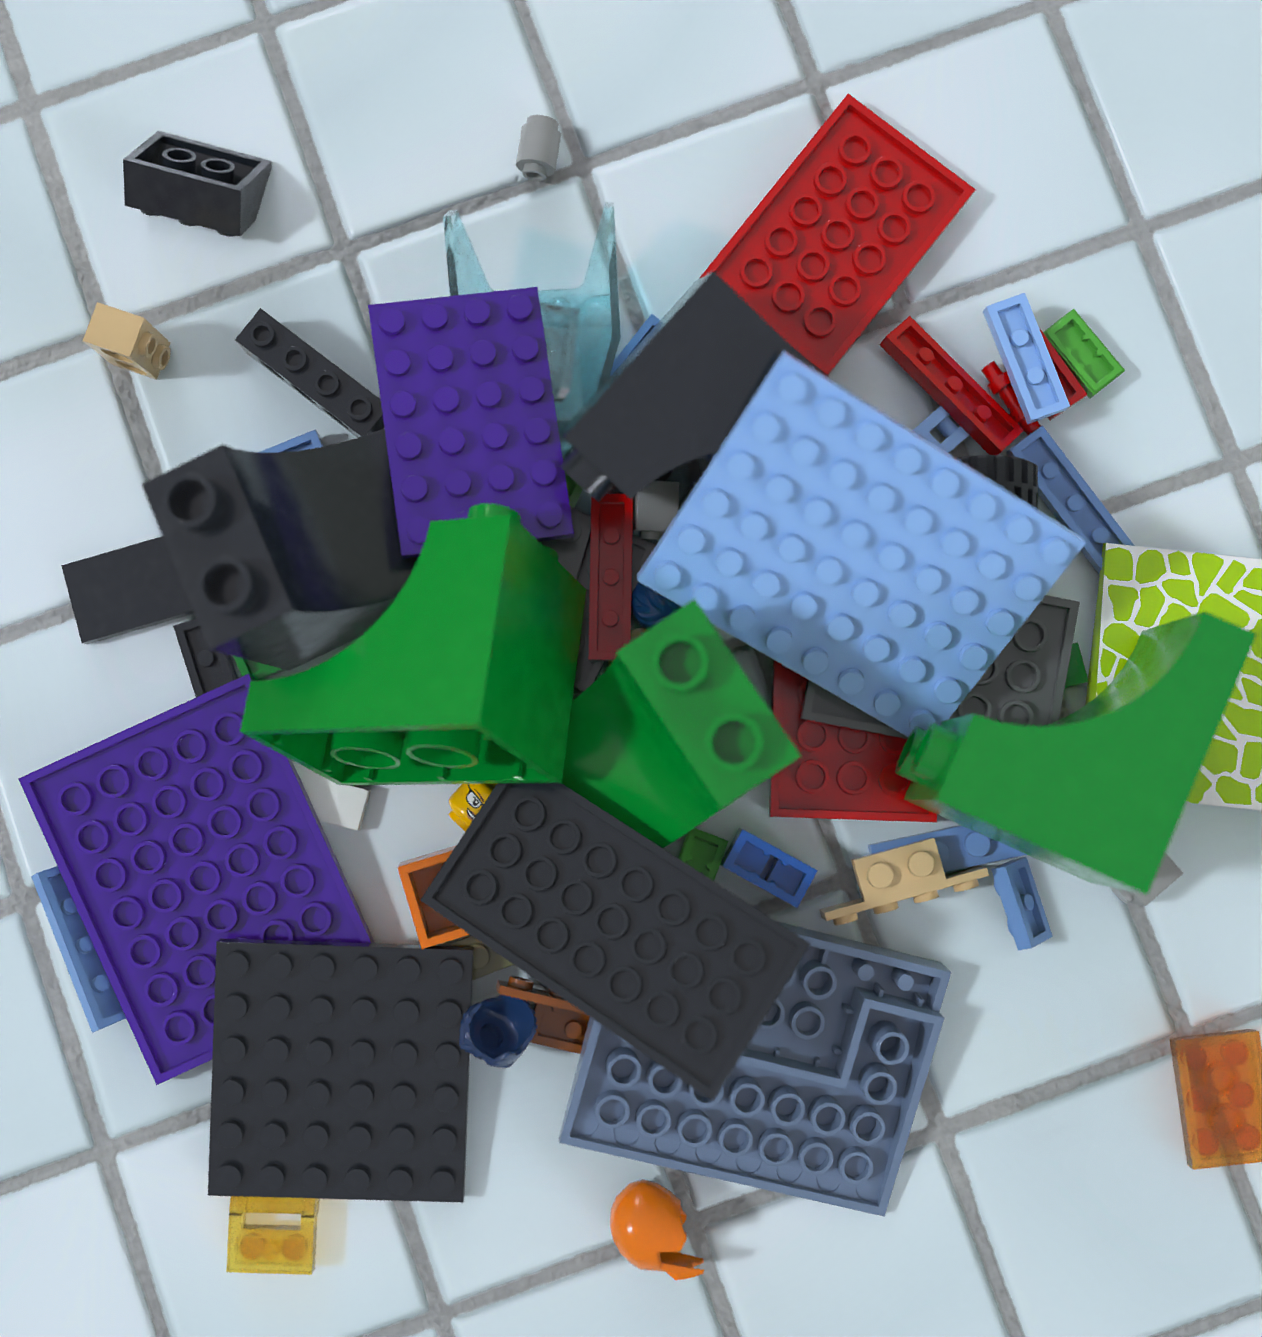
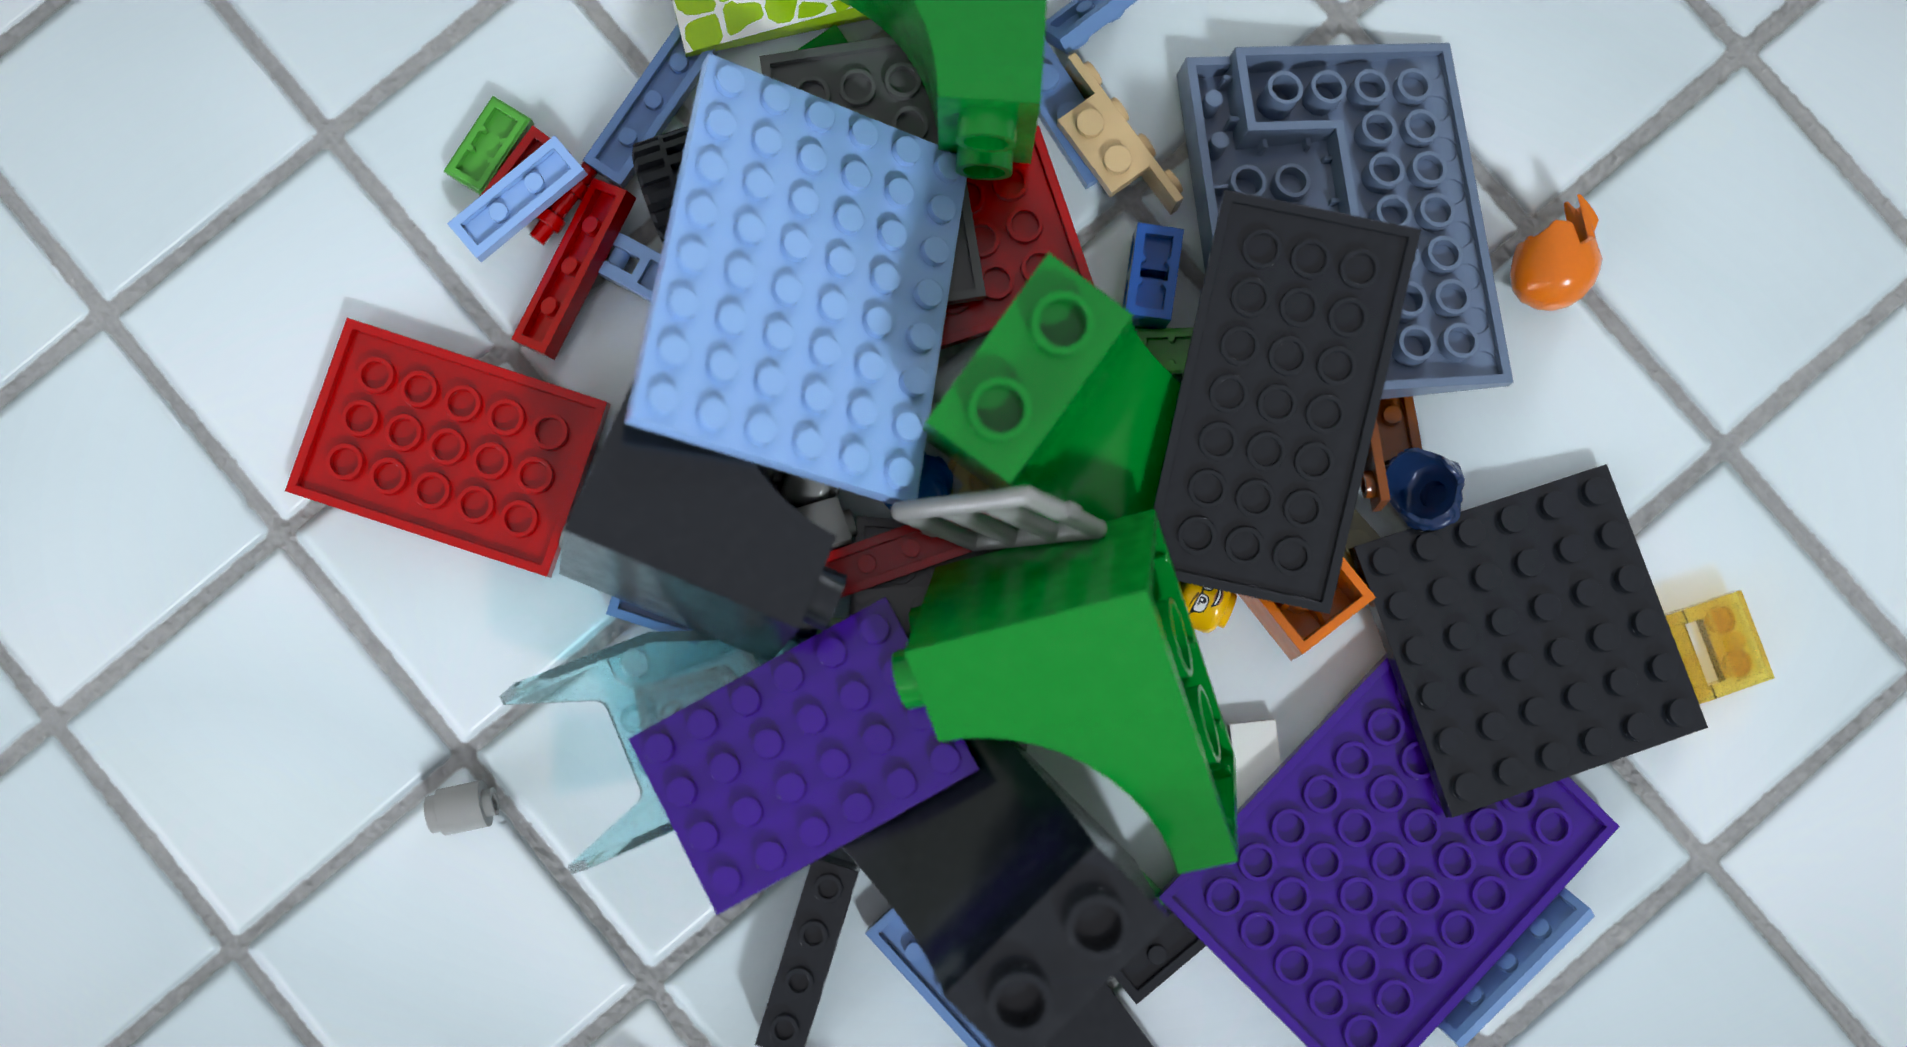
camera: 115 degrees left, 0 degrees up
none -> light grey bar [891,485,1107,551]

